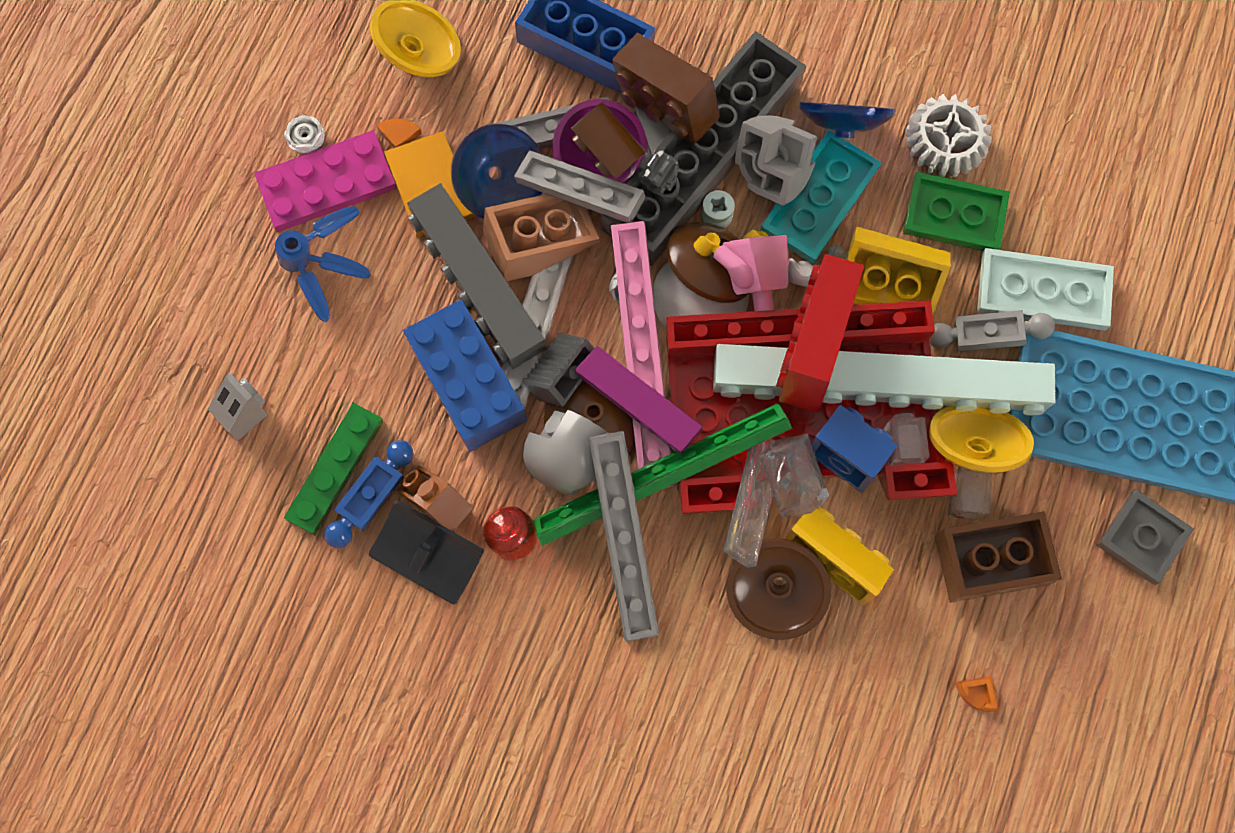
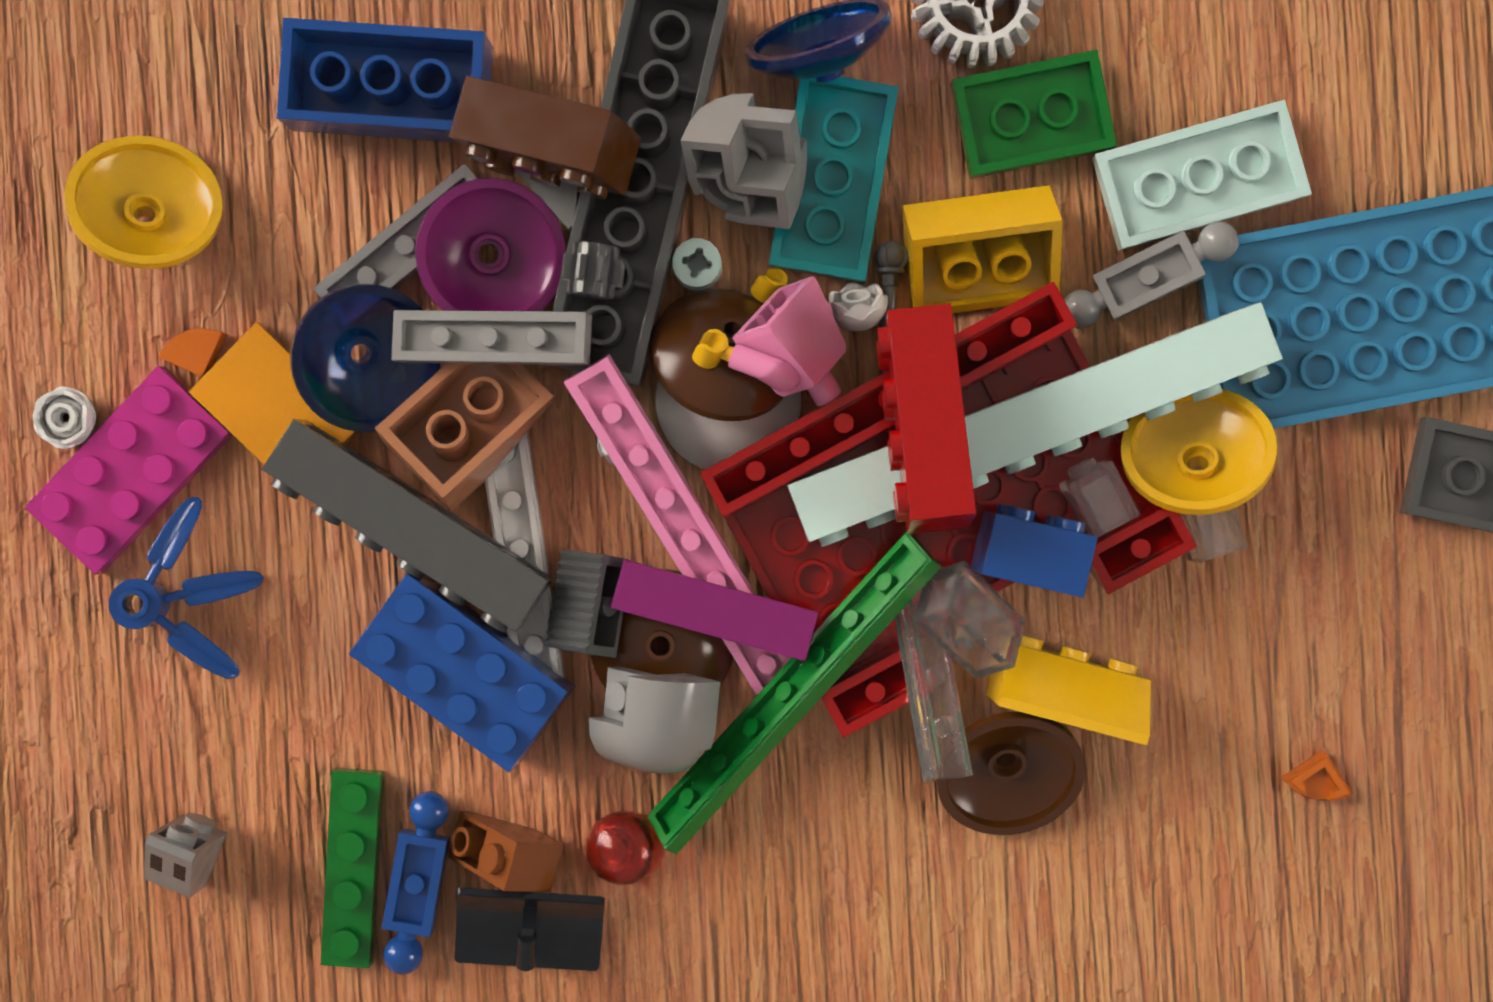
camera: 20 degrees left, 15 degrees up
reddish brown brick [571,102,646,179] -> none
light grey tile [589,431,659,642] -> none
reddish brown brick [934,511,1062,603] -> none

